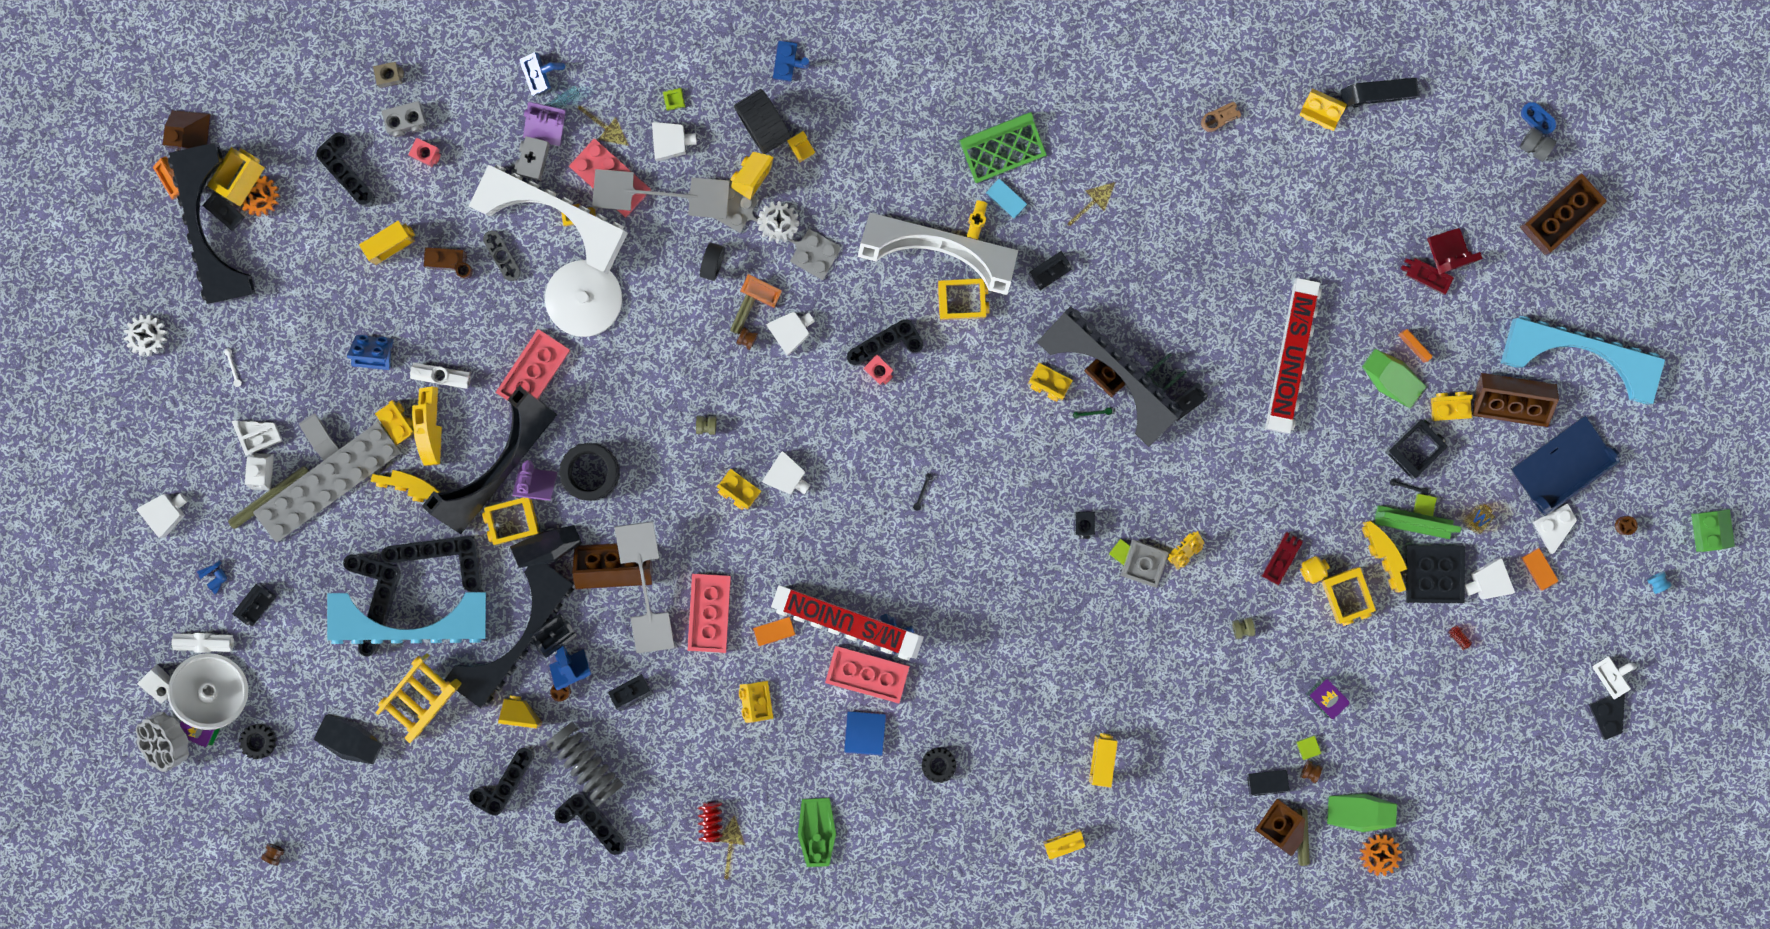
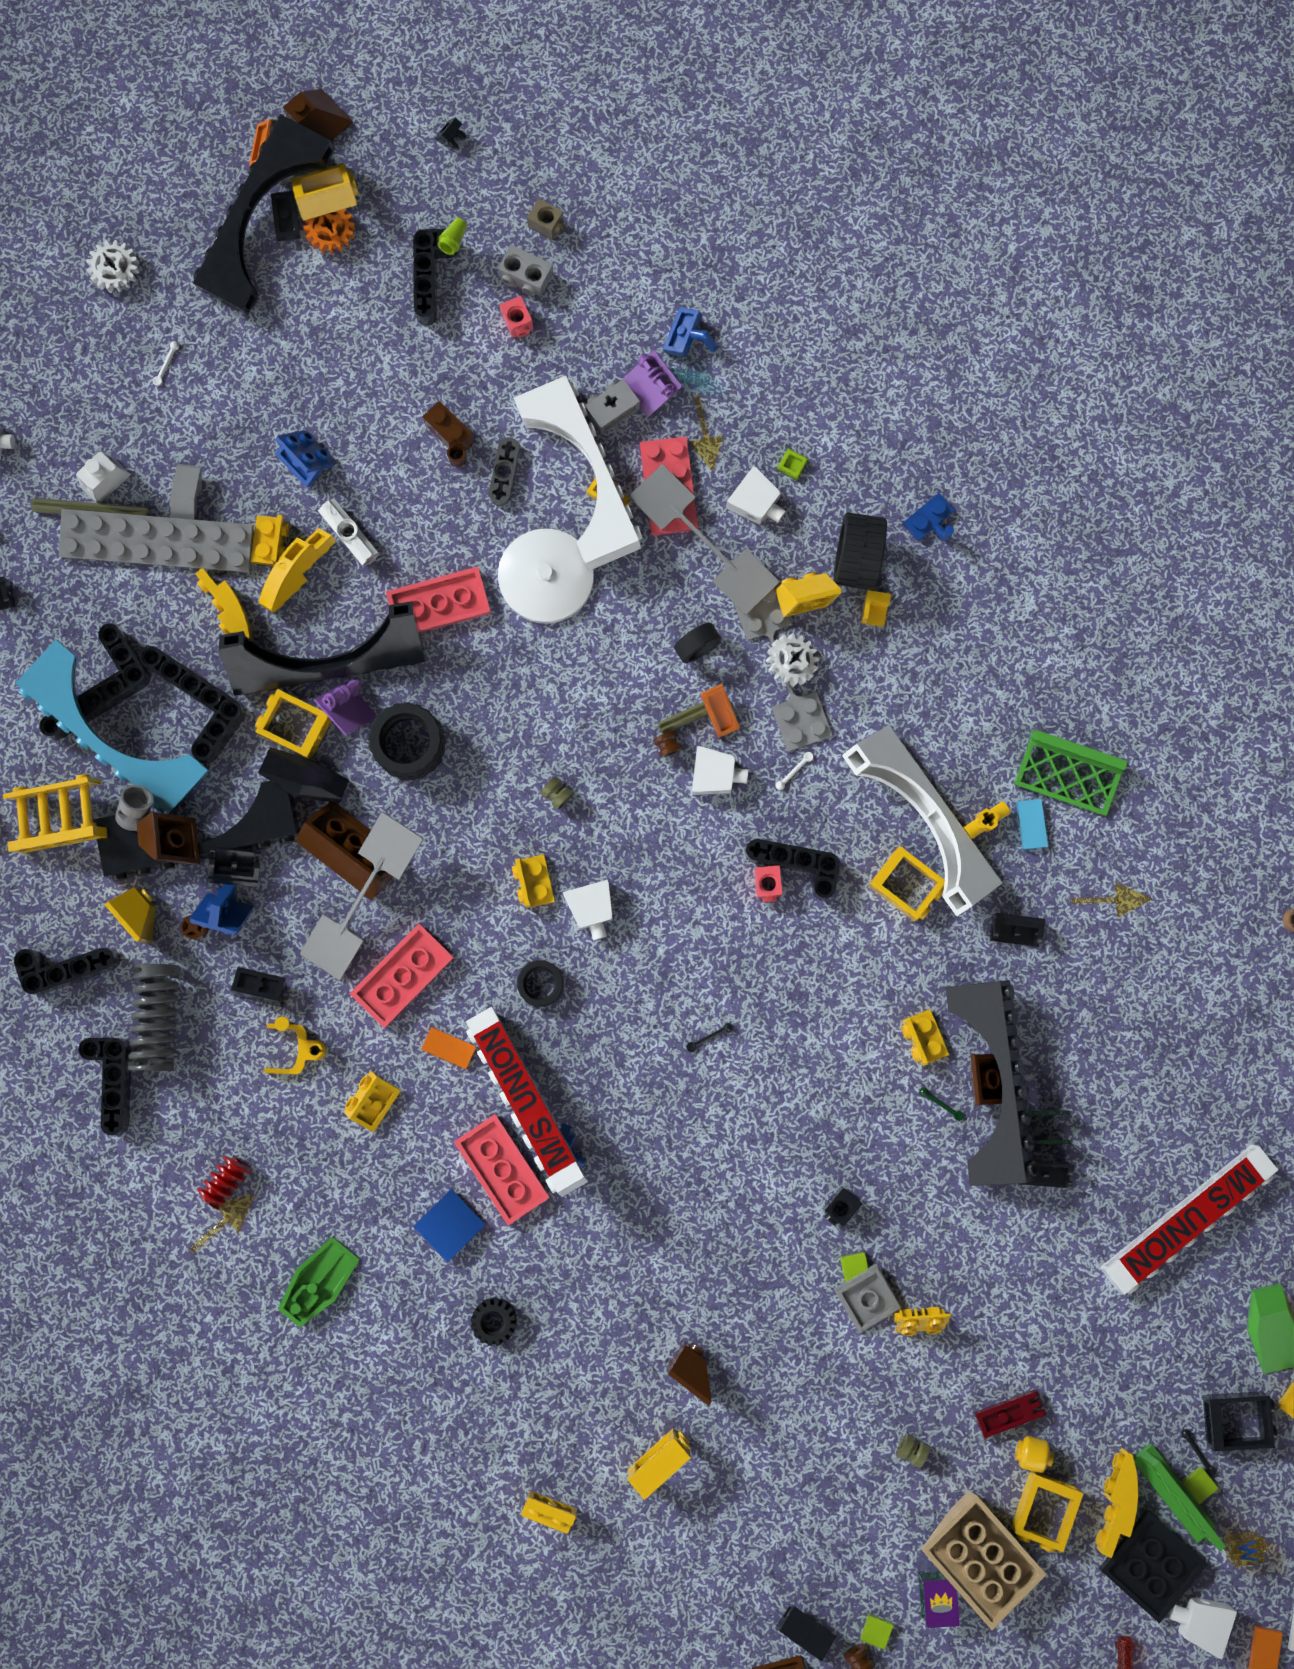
camera: 45 degrees right, 5 degrees down
white wing [232,420,283,456] -> none
yellow window [359,220,415,265] -> none
none -> light grey wheel [115,785,153,831]
none -> reddish brown slope [137,812,200,866]
none -> yellow piece [264,1016,326,1074]
none -> black tile [435,117,466,149]
none -> lime cone [438,218,468,255]
none -> black tyre [517,960,564,1007]
none -> reddish brown slope [667,1342,712,1406]
none -> white hinge [775,752,813,790]
none -> tan slope [921,1491,1047,1630]

